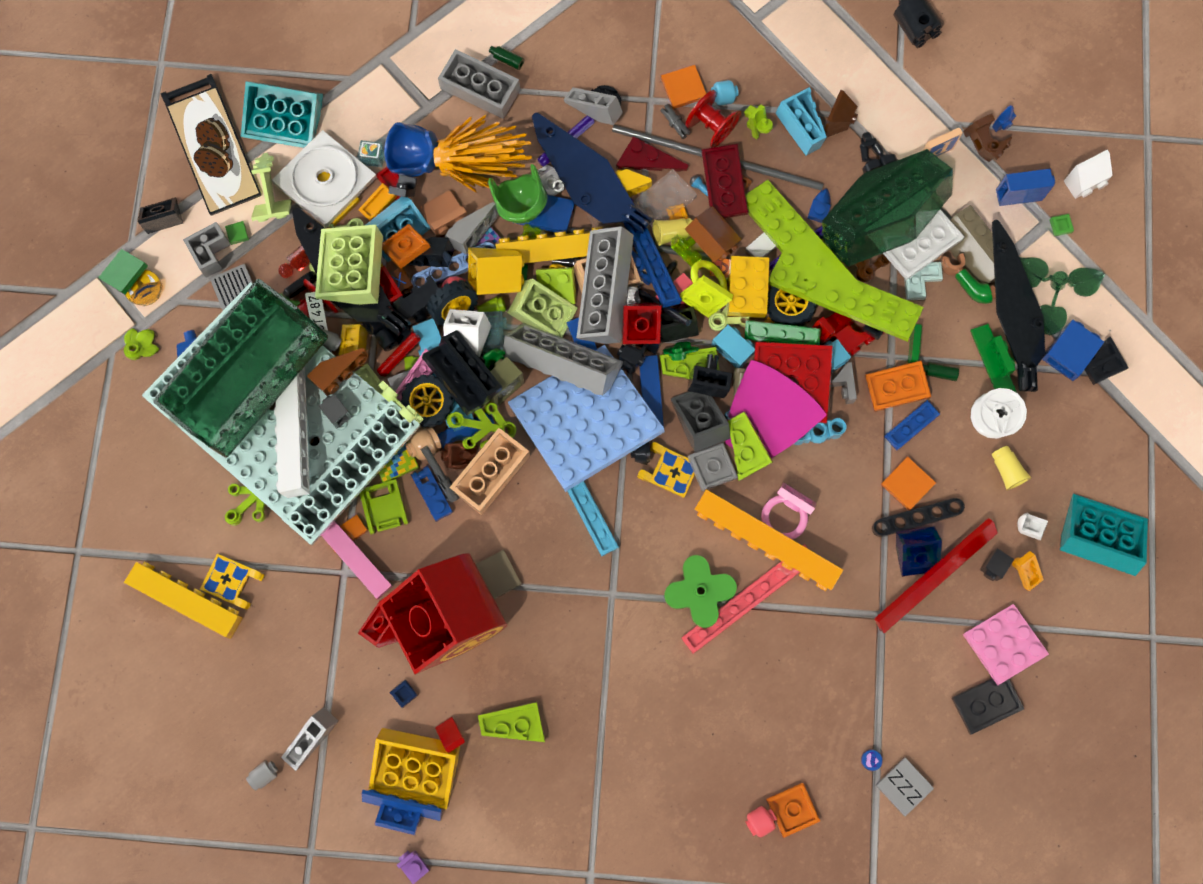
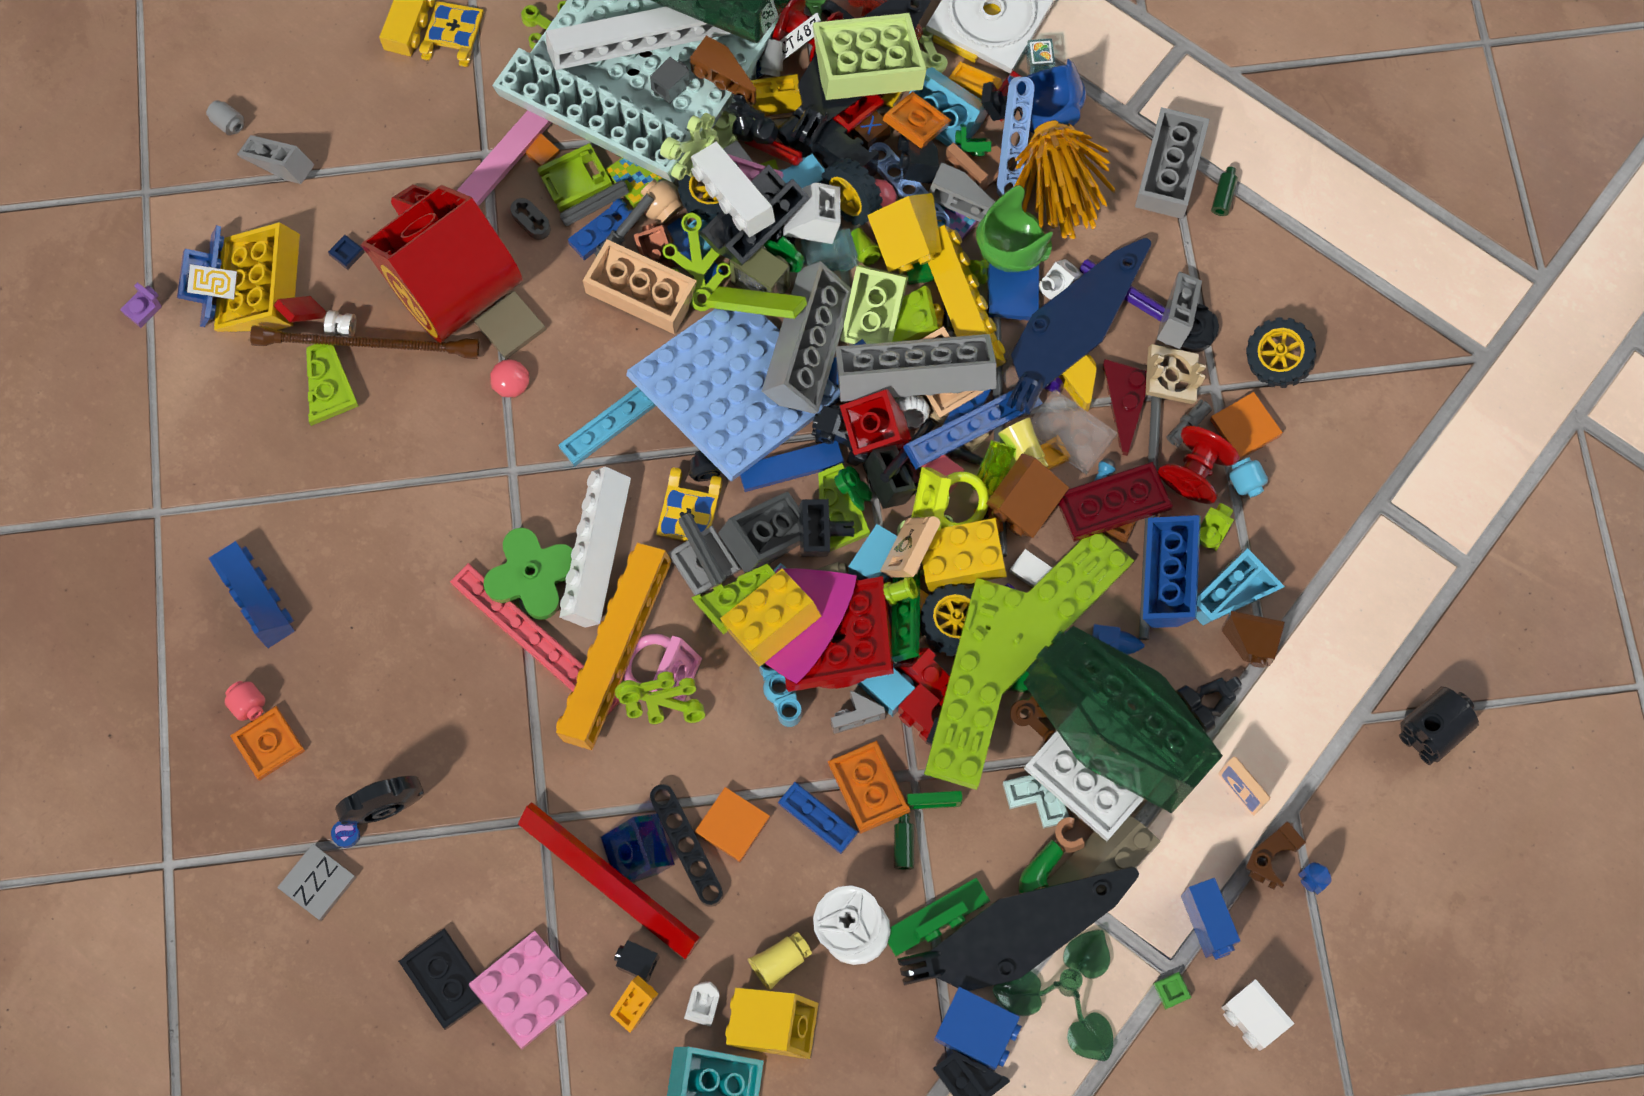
camera: 80 degrees right, 5 degrees down
none -> white sticker [187,264,237,299]
none -> blue wedge [209,541,295,648]
none -> reddish brown hose [250,325,479,359]
none -> white wheel [324,310,357,337]
none -> black piece [335,776,424,826]
none -> coral hair [490,359,529,397]
none -> dark grey beam [510,198,551,240]
none -> white brick [559,467,631,628]
none -> dark grey axle [560,180,629,226]
none -> lime plant [615,671,705,724]
none -> dark grey axle [679,513,725,586]
none -> white brick [691,141,775,237]
none -> lime tile [706,286,807,319]
none -> yellow brick [720,569,822,667]
none -> yellow slope [726,988,819,1059]
none -> black piece [728,94,779,145]
none -> light nougat container [880,516,940,578]
none -> lime bush [883,577,918,606]
none -> green bracket [955,124,991,156]
none -> light blue beam [997,76,1034,197]
none -> blue slope [1143,515,1201,628]
none -> tan piece [1146,344,1206,404]
none -> black wheel [1246,317,1317,388]

